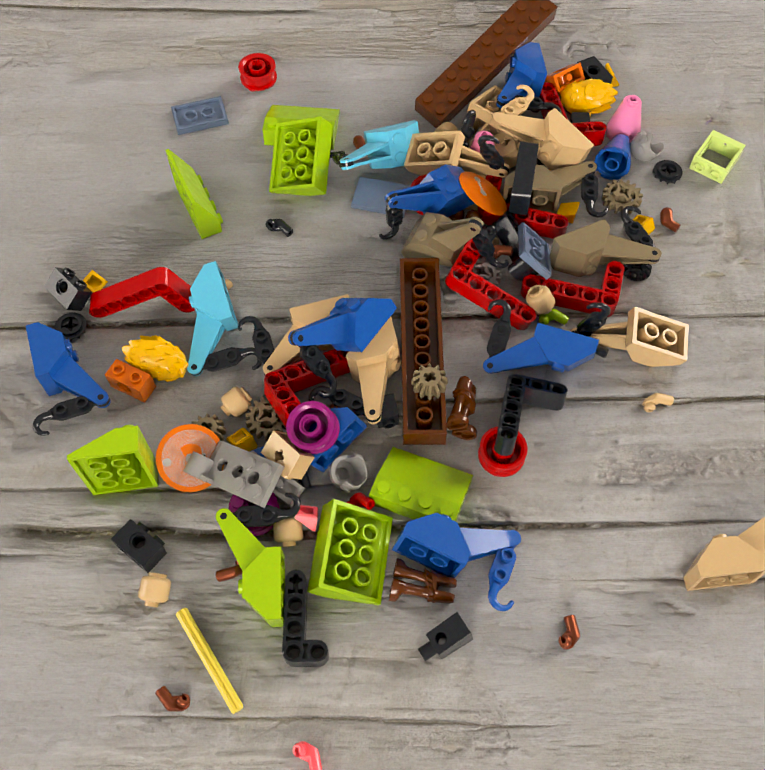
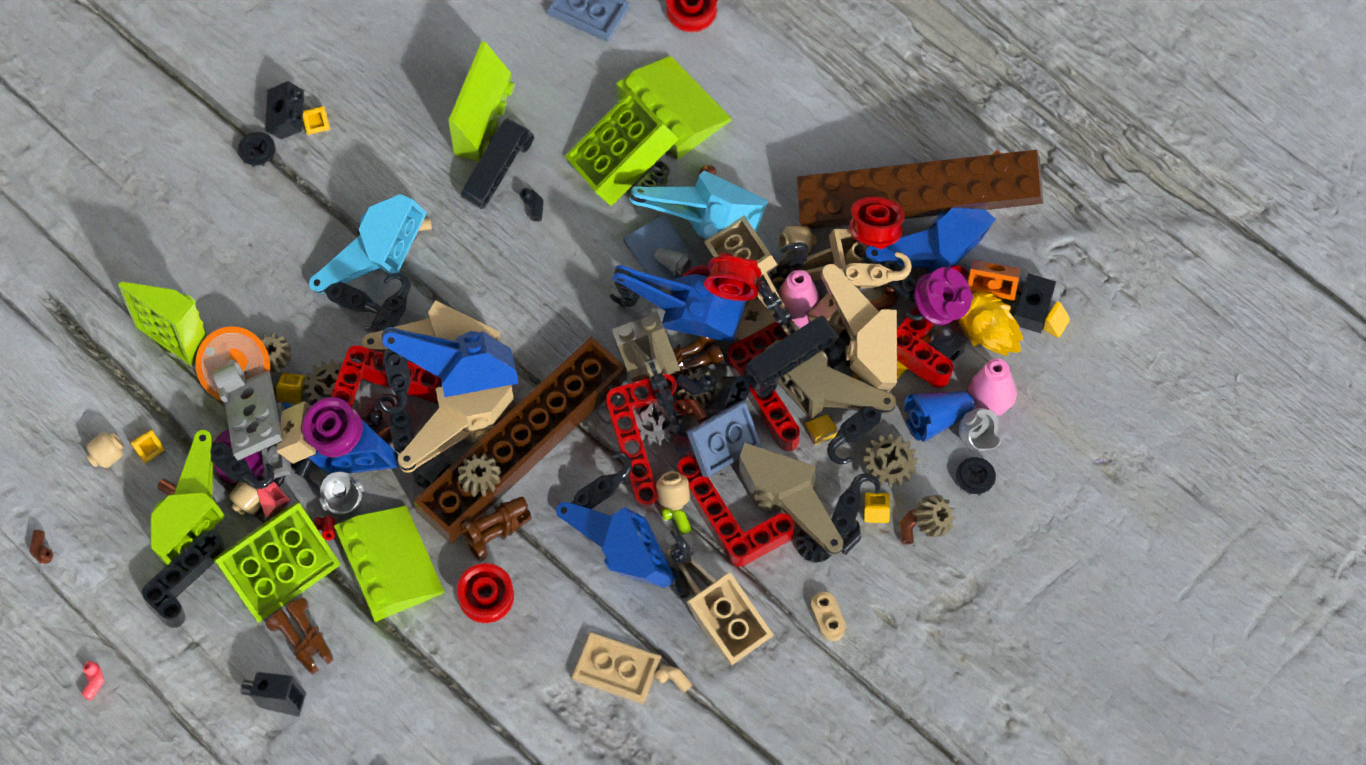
camera: 45 degrees right, 5 degrees up
blue slope [26,322,111,436] -> none
red beam [89,267,195,318] -> none
orange brick [104,359,156,403] -> none
black brick [111,519,167,573] -> none
yellow head [122,335,188,382] -> none
light yellow axle [176,608,243,714] -> none
tan head [221,387,253,417] -> none
blue slope [392,513,521,611] -> none
orange piece [459,171,507,215] -> none
black beam [494,374,568,456] -> none
yellowish green window [689,130,746,184] -> none
none -> yellow slope [129,429,165,464]
none -> black beam [461,118,534,209]
none -> tan tile [572,632,661,705]
none -> light grey cone [654,247,692,276]
none -> red wheel [704,253,762,301]
none -> tan plate [811,591,846,641]
none -> red wheel [849,197,905,249]
none -> dark tan gear [913,495,956,538]
none -> magenta wheel [915,267,973,325]

